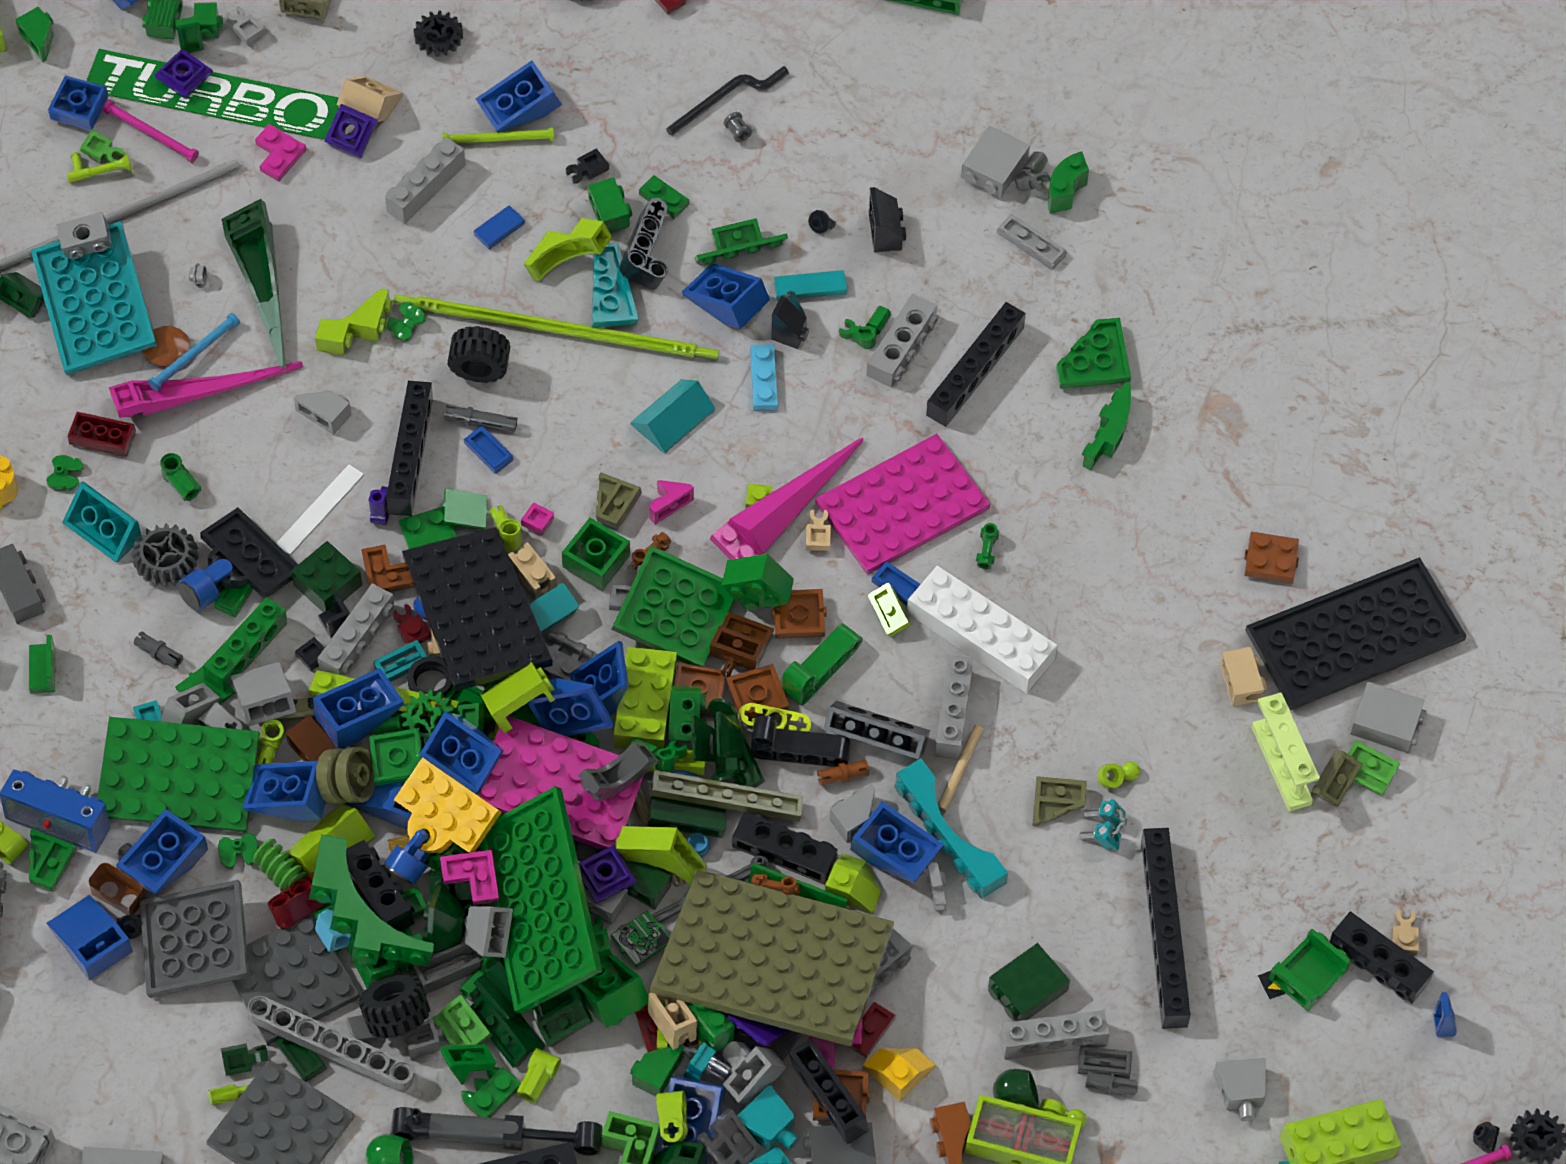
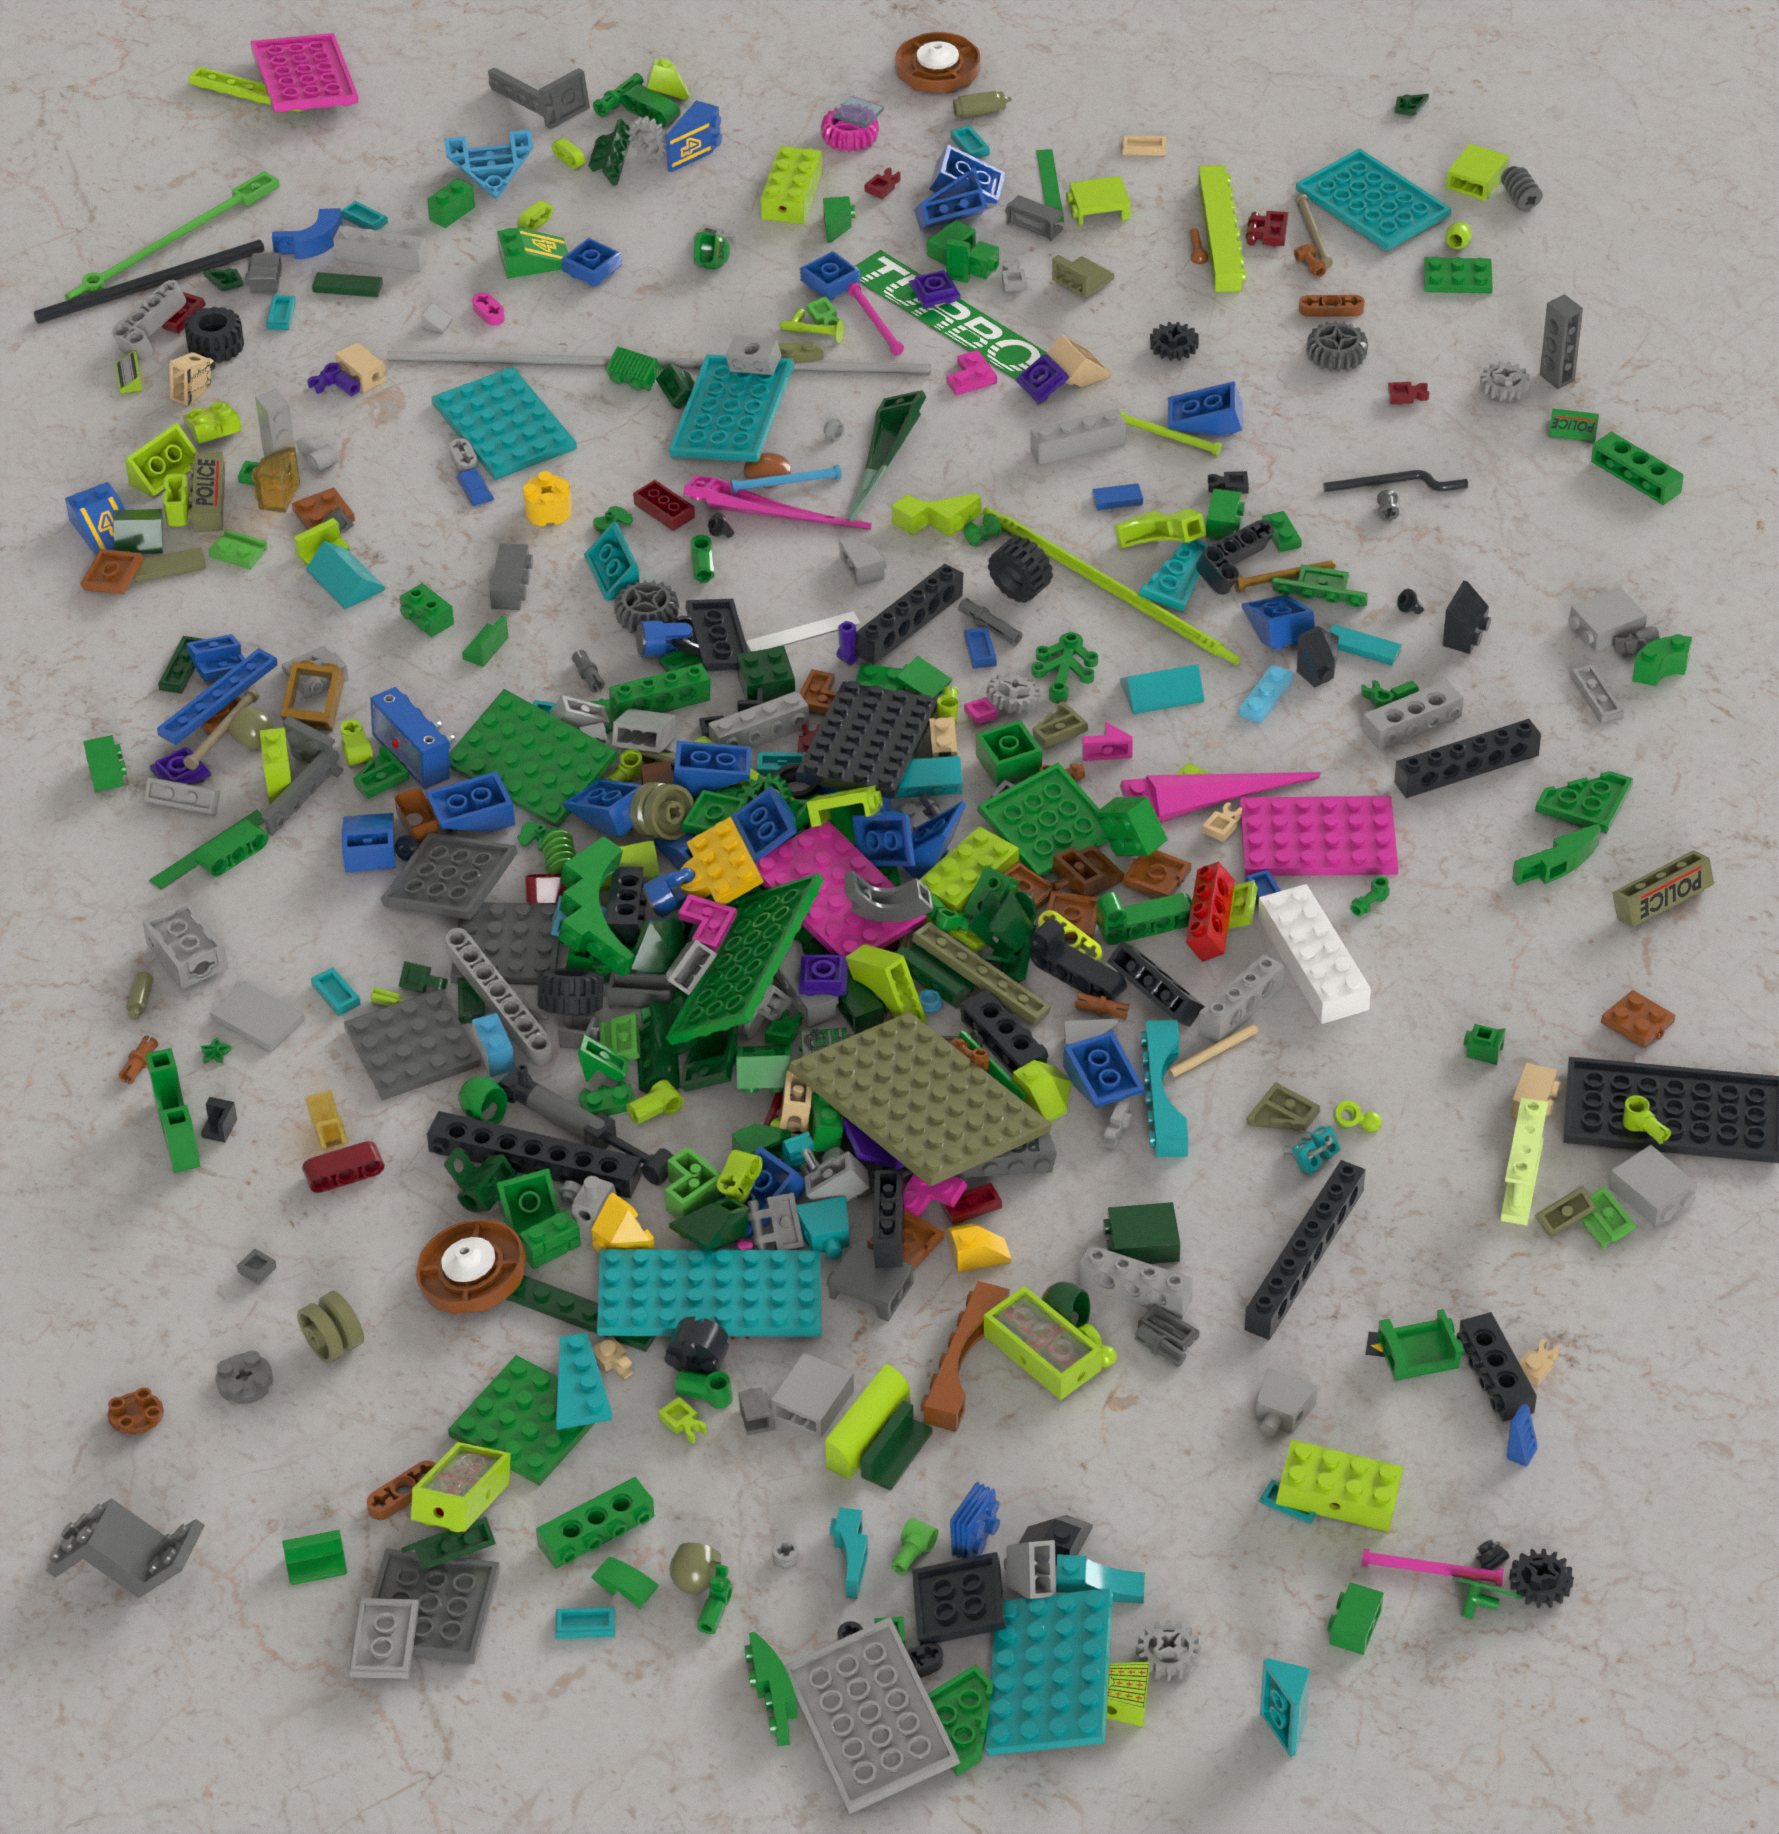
camera: 35 degrees right, 15 degrees down
none -> teal tile [311,967,361,1016]
none -> dark azure brick [472,1013,515,1077]
none -> black plate [708,513,734,538]
none -> olive wing [778,342,823,364]
none -> light grey gear [986,673,1040,714]
none -> green plant [1031,632,1098,704]
none -> red brick [1186,861,1235,962]
none -> pearl gold bar [1234,560,1336,593]
none -> green window [1463,1024,1506,1065]
none -> olive brick [1612,850,1714,927]
none -> lime pin [1622,1095,1671,1144]

